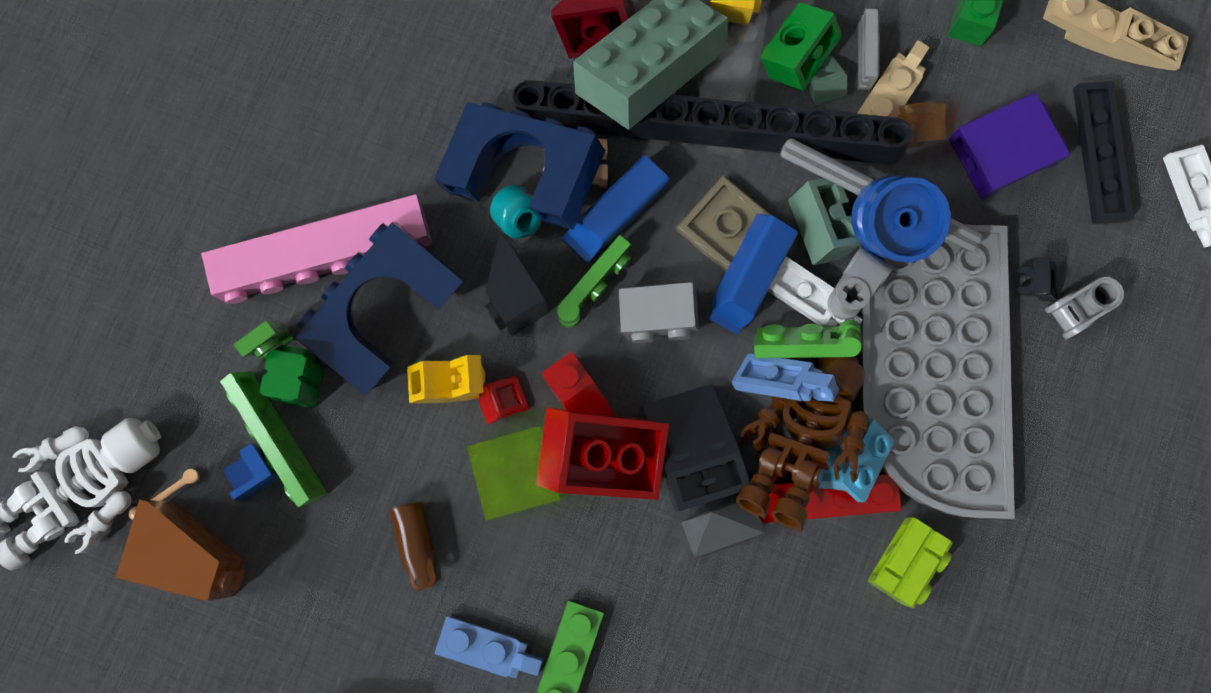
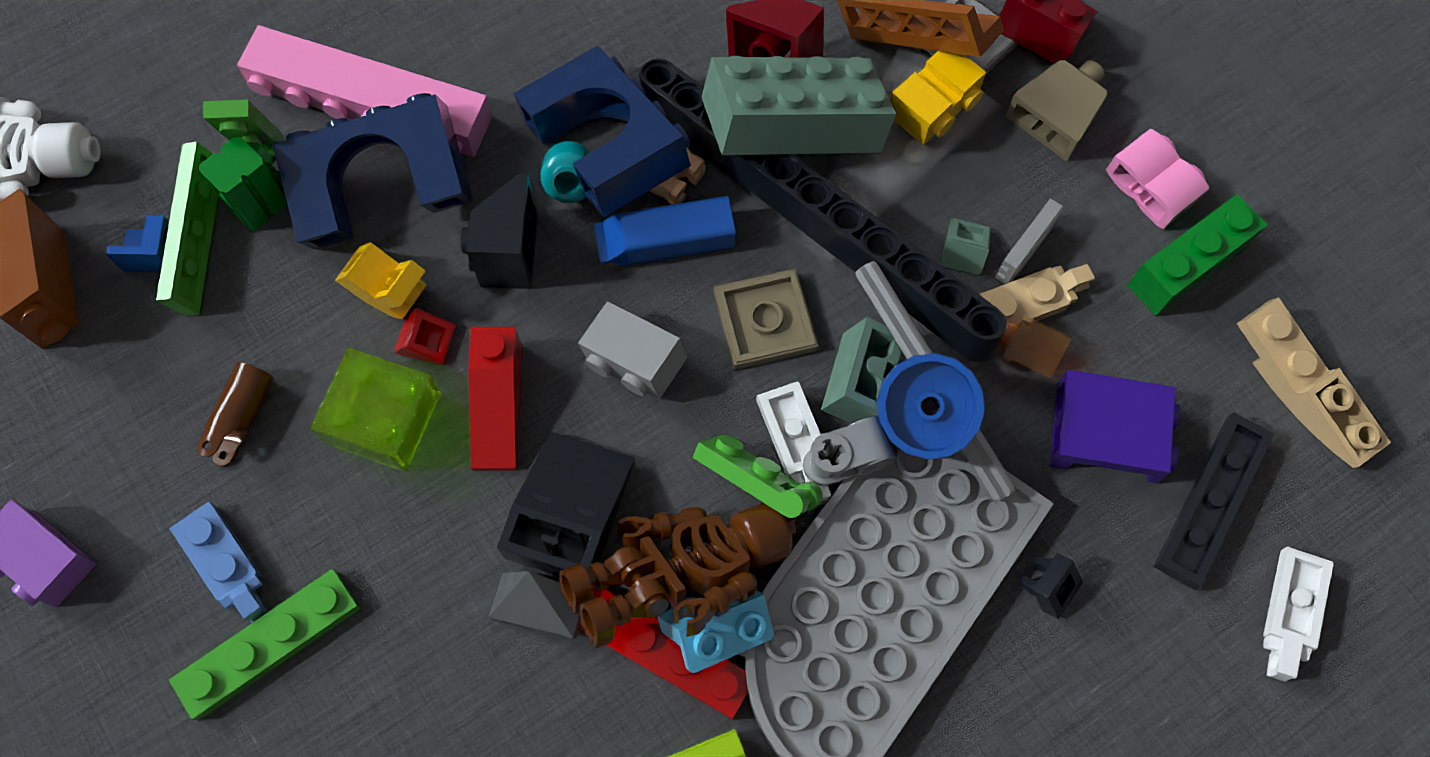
camera: 35 degrees right, 10 degrees down
light nougat hinge [128,469,200,520] -> none
red brick [536,407,669,500] -> none
bright green plate [557,235,631,328] -> none
blue piece [708,214,798,335] -> none
medium blue hinge [732,353,839,402] -> none
green brick [760,2,842,91] -> none
light grey piece [1044,277,1124,340] -> none

